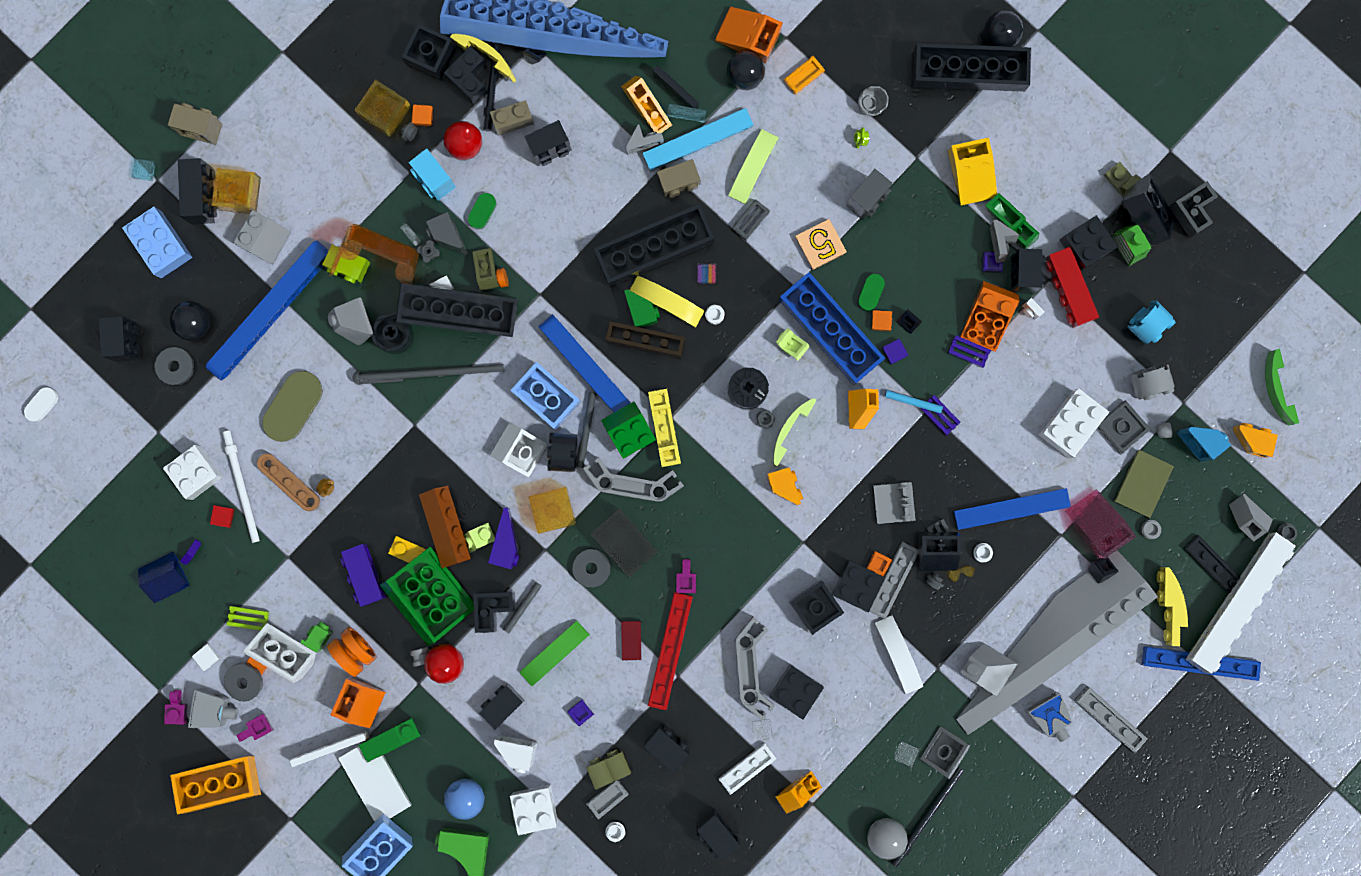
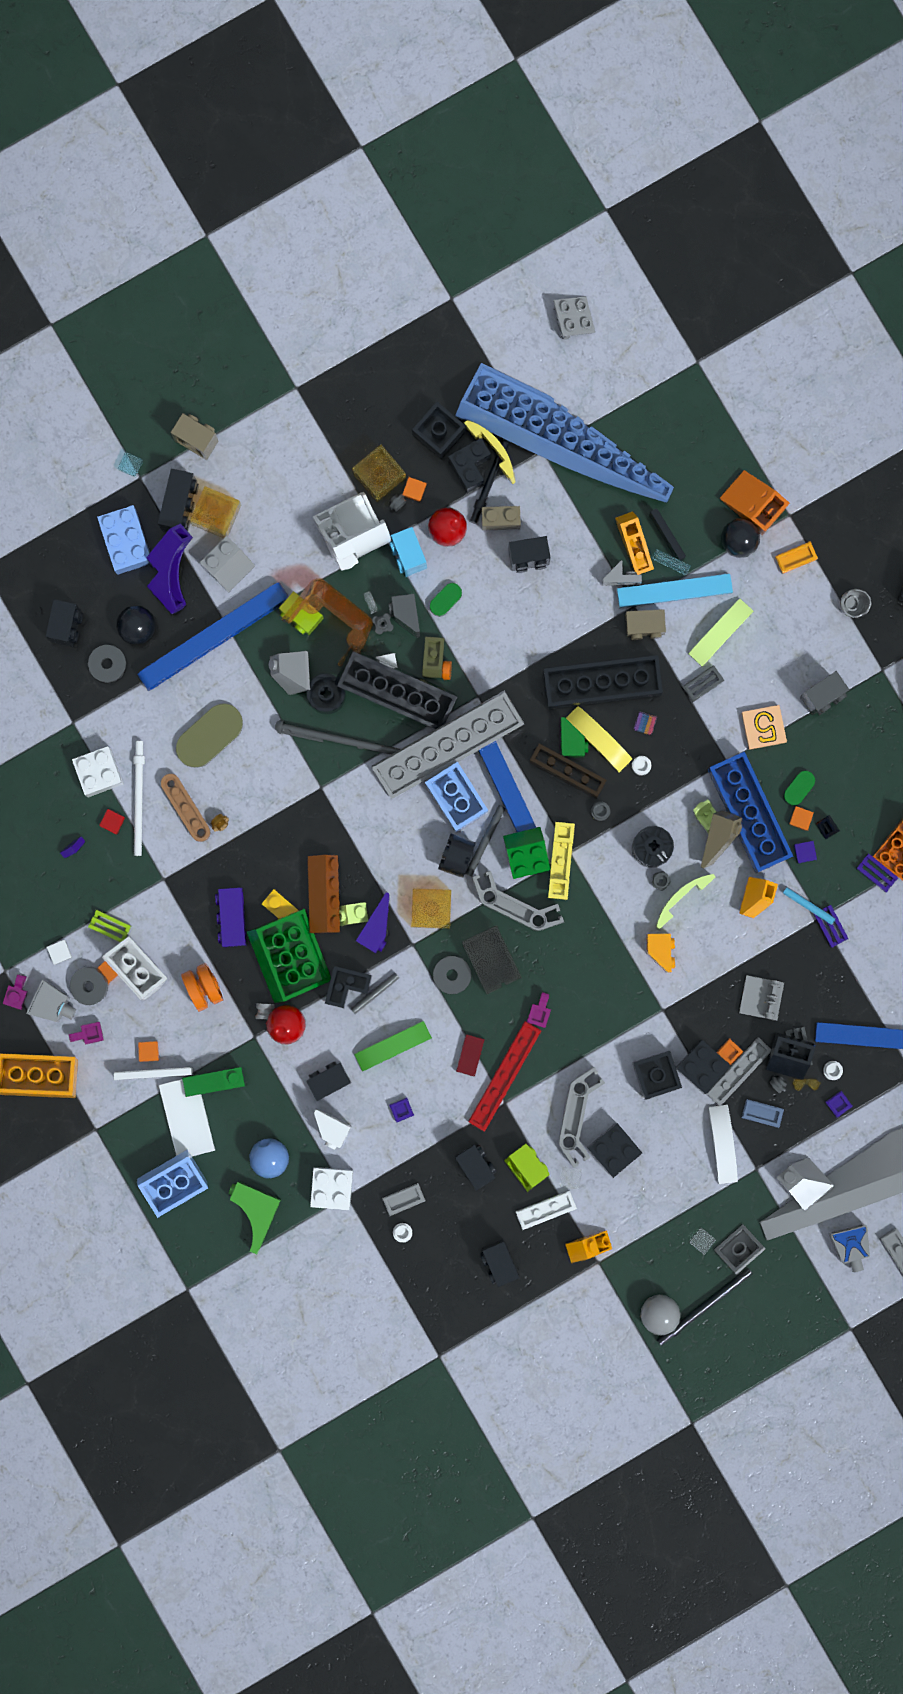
camera: 15 degrees right, 0 degrees up
clear blue slope [138,552,190,603] -> none
bright green brick [300,621,333,653] -> none
orange slope [330,677,386,728] -> none
white slope [490,422,548,477] -> none
black slope [523,48,547,65] -> none
olive brick [586,749,631,790] -> none
lime plate [853,127,869,148] -> none
none -> orange tile [138,1041,159,1062]
none -> dark purple arch [146,523,193,614]
none -> white piece [313,492,391,571]
none -> light grey plate [372,690,524,799]
none -> lime brick [504,1143,550,1192]
none -> dark grey plate [591,802,610,821]
none -> dark tan slope [701,810,742,868]
none -> sand blue tile [741,1099,784,1128]
none -> dark purple tile [825,1091,853,1118]

